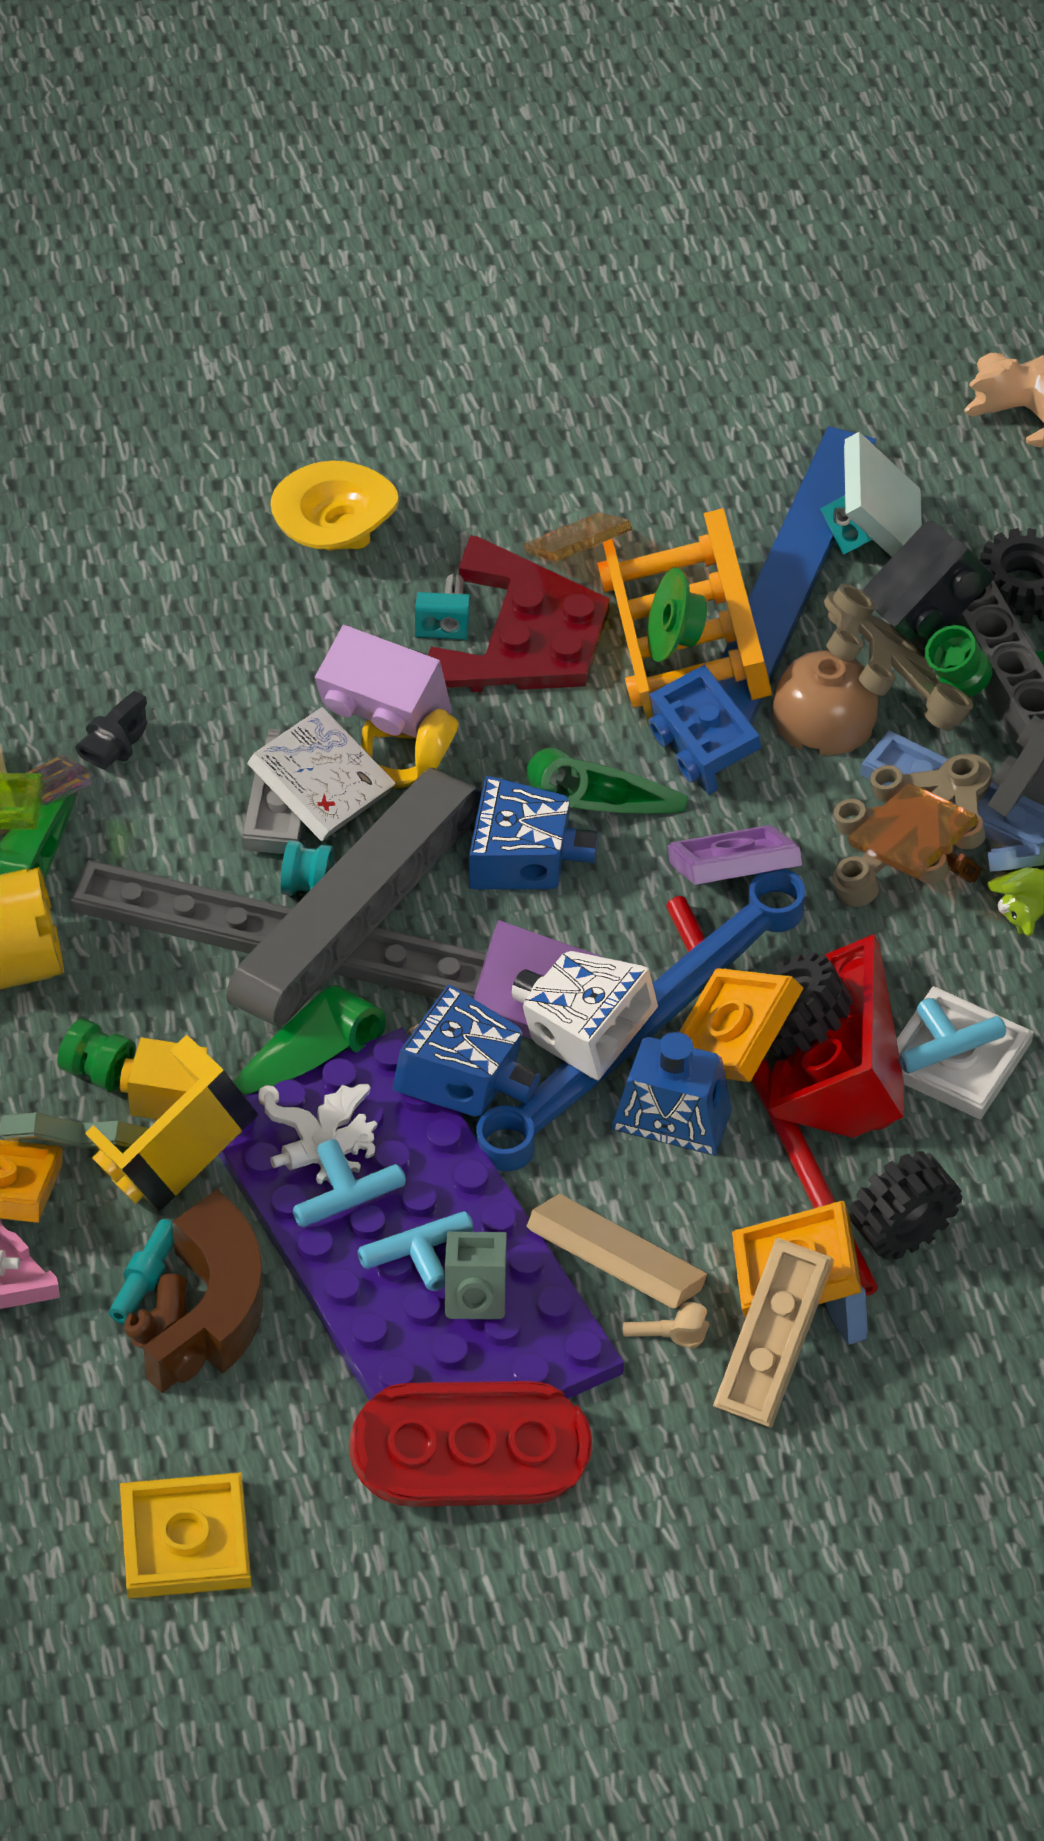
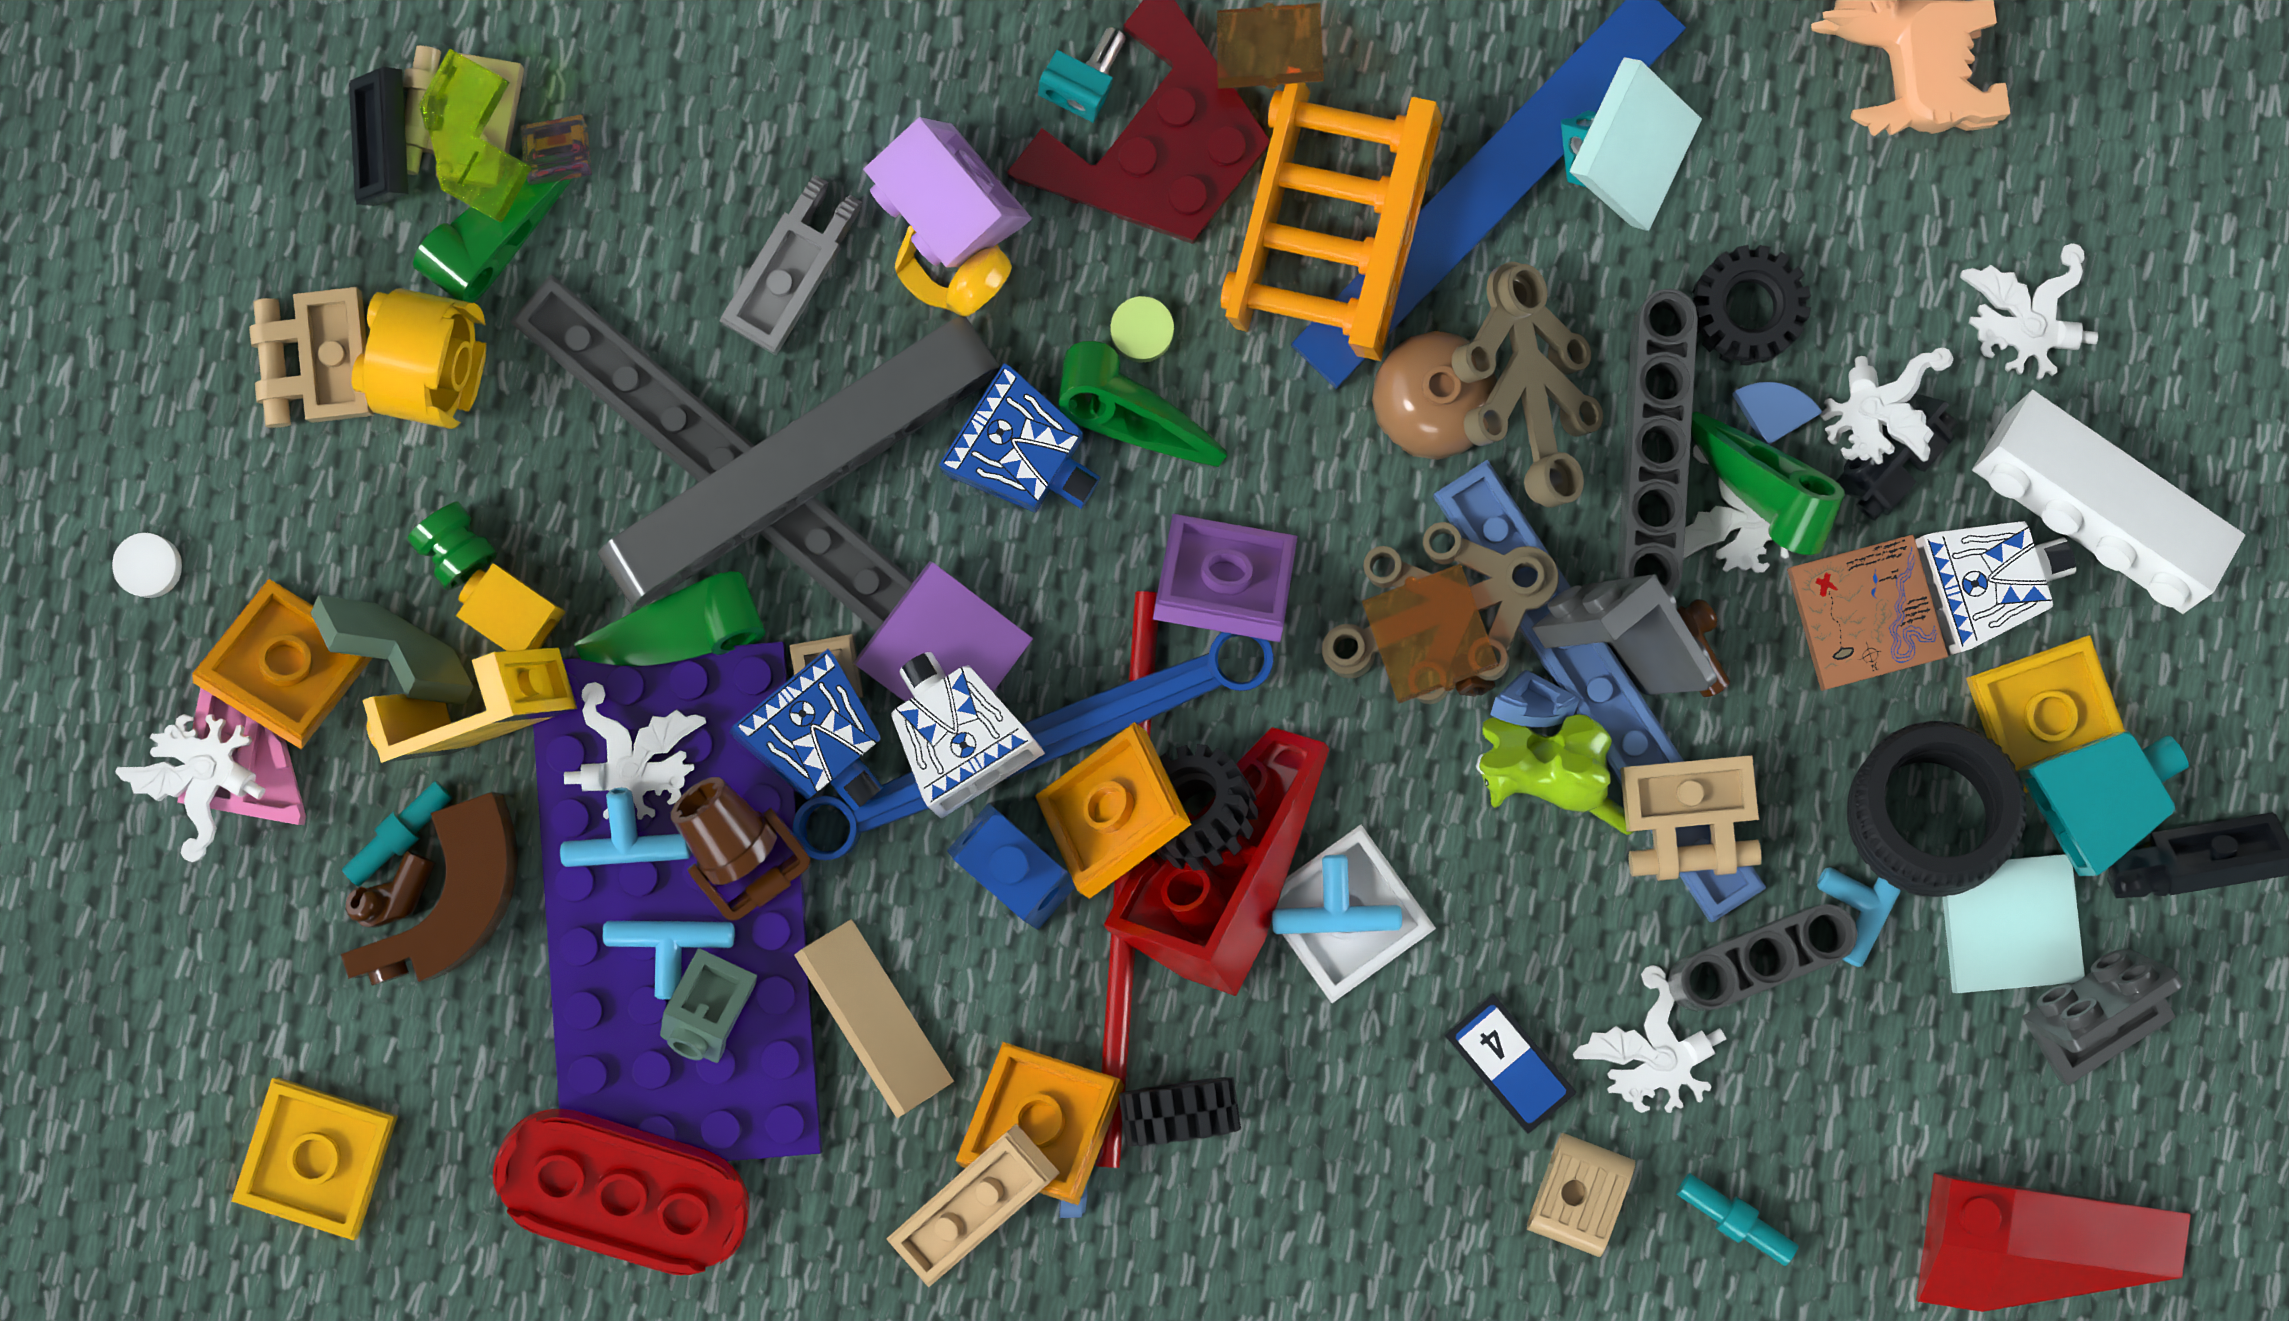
camera: 25 degrees right, 35 degrees up
black piece [75,691,148,770] -> none
white tile [247,707,396,841] -> none
teal wheel [280,840,334,896] -> none
tan hand [623,1302,710,1348] -> none
green piece [647,567,707,662] -> none
blue bracket [648,664,761,795] -> none
black bracket [862,521,996,654] -> none
green wheel [925,625,992,697] -> none
none -> reddish brown piece [671,777,810,921]
none -> yellowish green tile [1111,296,1174,362]

